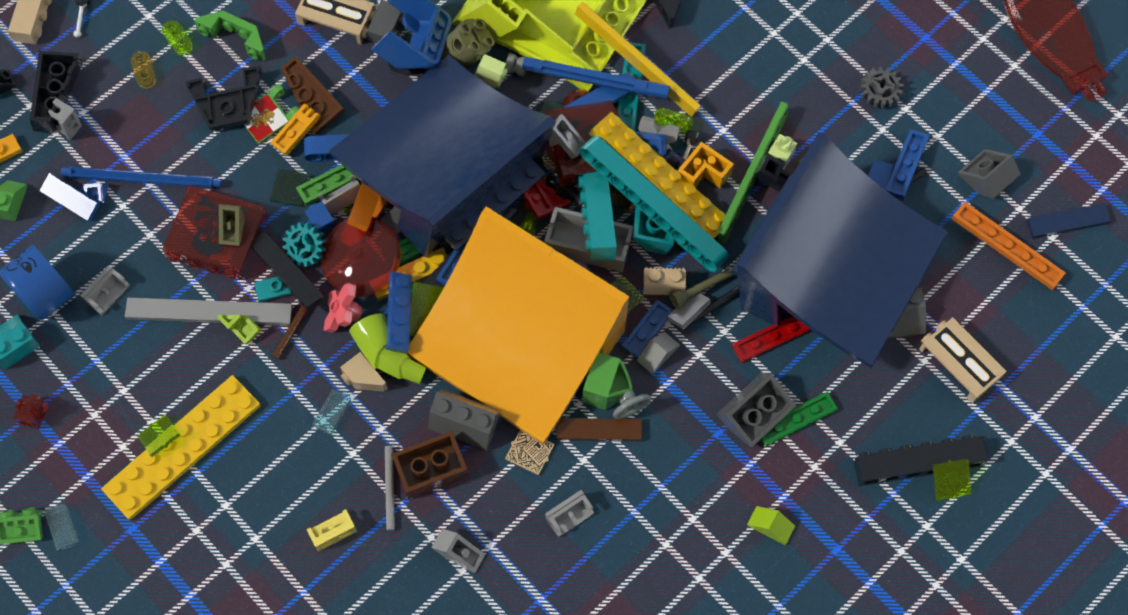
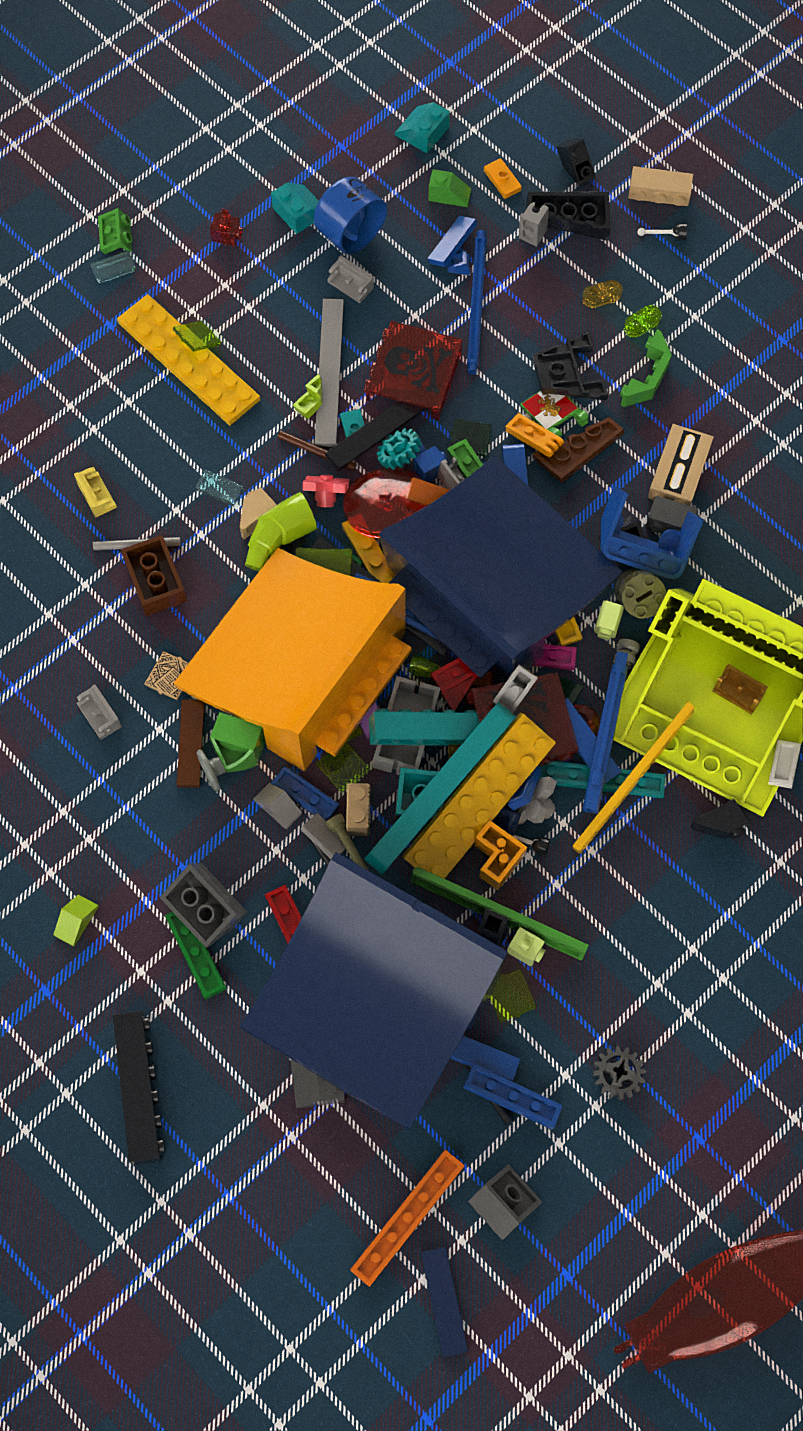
camera: 90 degrees right, 0 degrees up
olive slope [219,204,245,246] -> none
blue plate [386,271,412,354] -> none
dark grey slope [428,389,501,451] -> none
light grey slope [431,529,485,573] -> none
clear neon green plate [654,108,694,133] -> none
tan panel [919,317,1007,403] -> none
clear neon green piece [933,459,971,500] -> none

